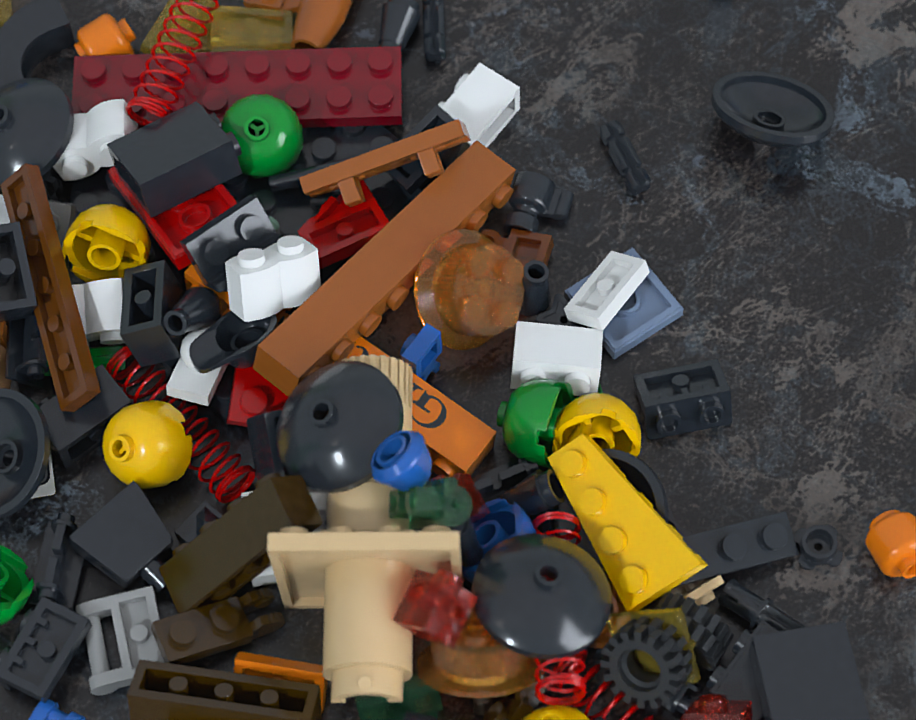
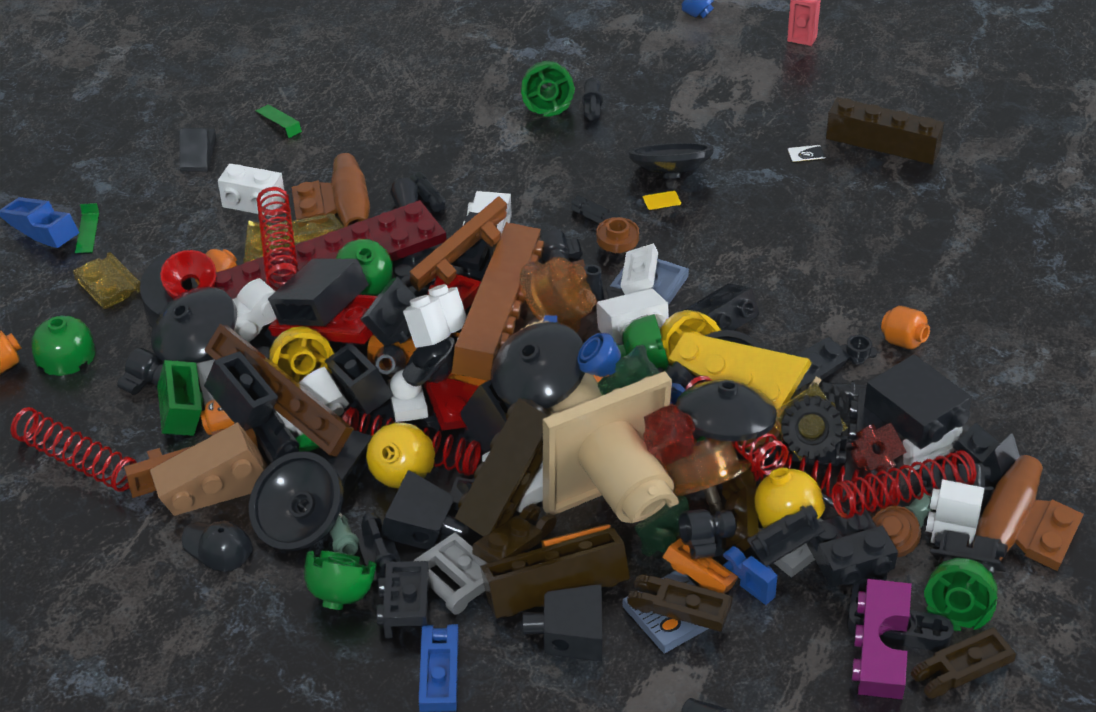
camera: 30 degrees left, 20 degrees down
none -> red piece [160,250,217,299]
none -> sand green pin [329,515,359,555]
none -> dark orange plate [596,217,639,253]
none -> yellow sticker [643,191,681,210]

